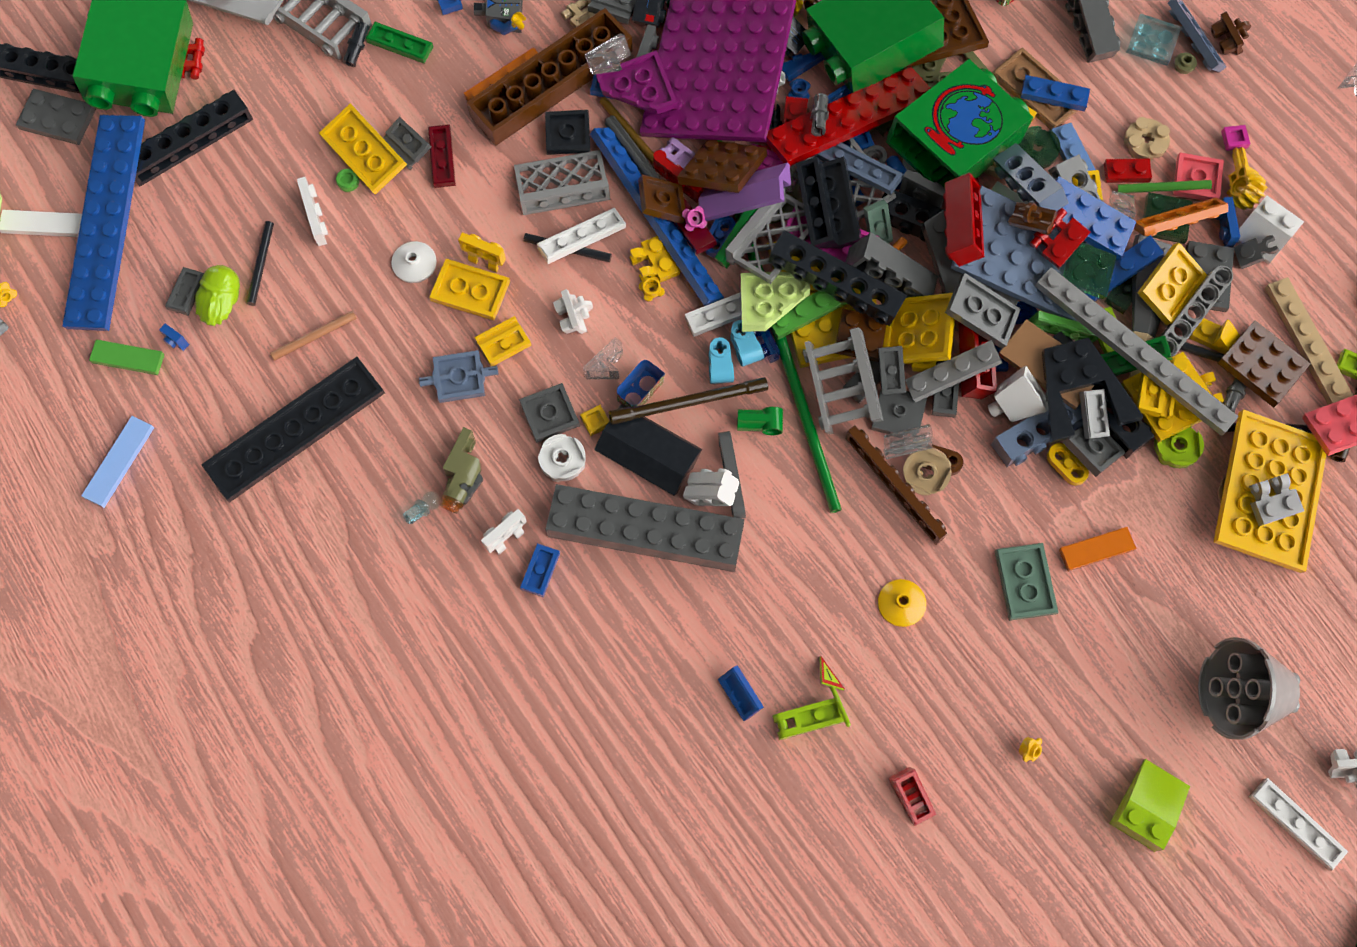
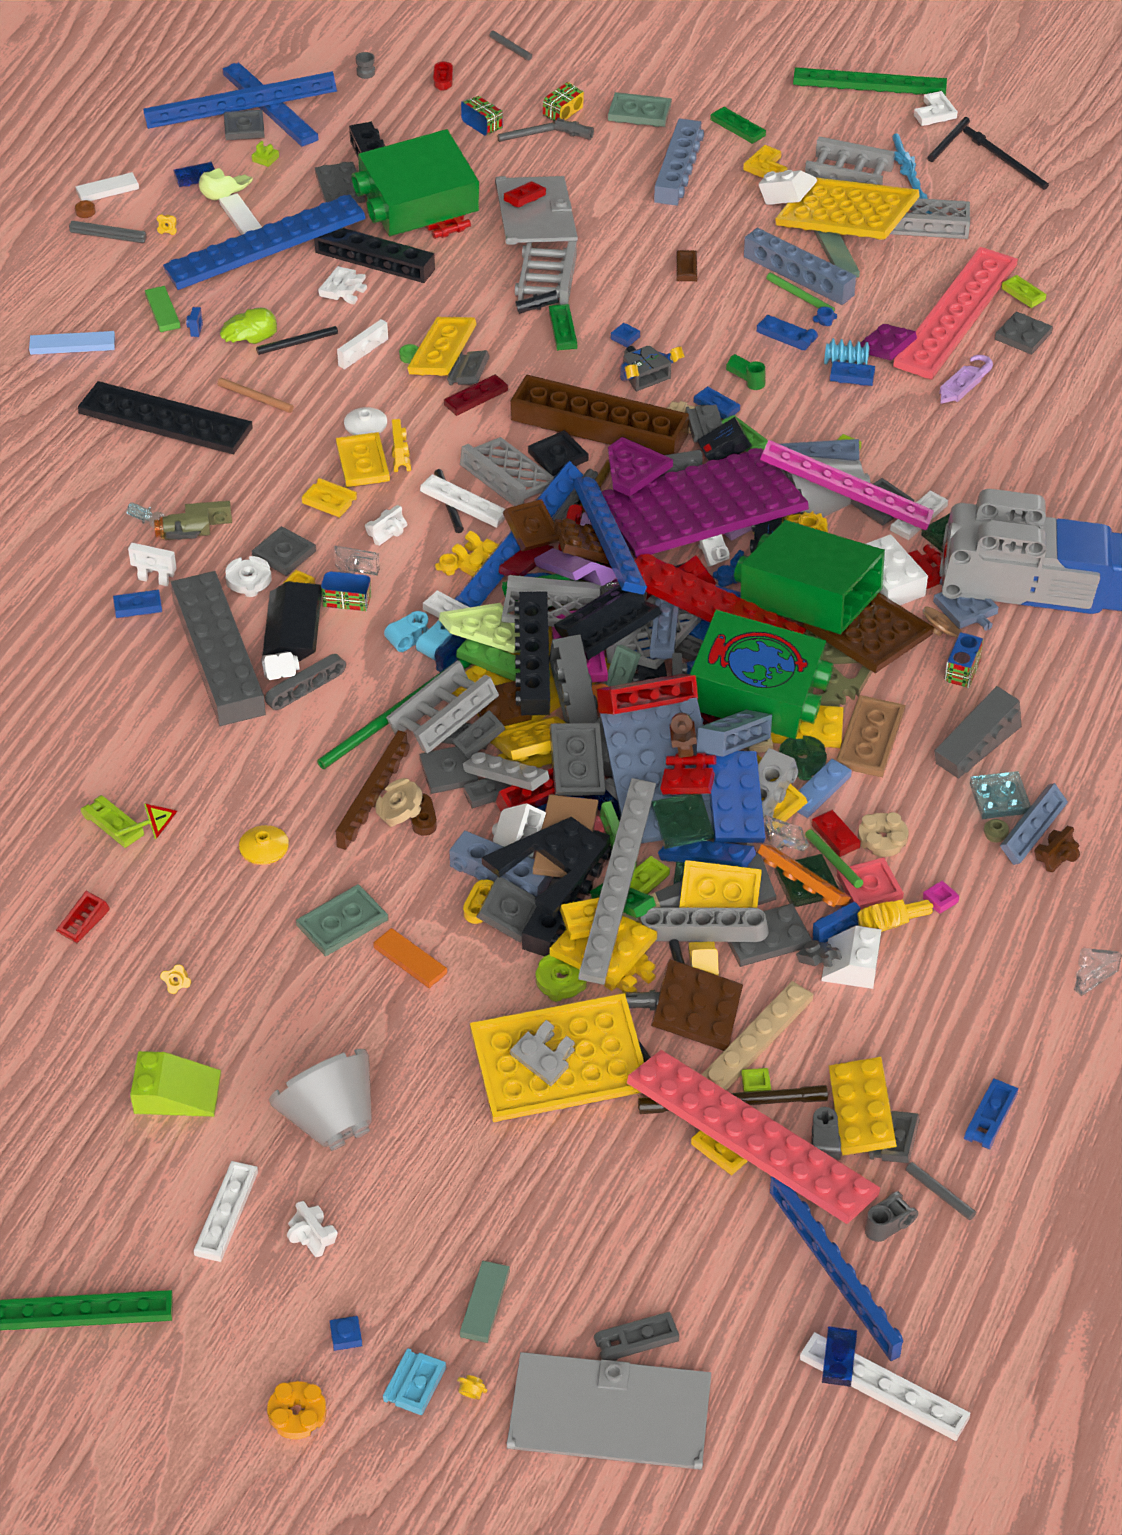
camera: 60 degrees right, 25 degrees down
dark grey plate [165,267,204,316] -> none
sand blue plate [419,350,499,403] -> none
clear slope [585,33,631,75] -> none
dark brown piece [608,377,768,425] -> none
dark pink plate [682,206,707,231] -> none
blue plate [717,665,764,721] -> none
green piece [737,407,783,436] -> none
dark grey pin [811,93,829,136] -> none
clear plate [883,424,933,459] -> none
blue plate [1020,75,1090,112] -> none
light grey plate [1079,389,1110,439] -> none
none -> white plate [318,266,367,304]
none -> blue plate [573,477,647,595]

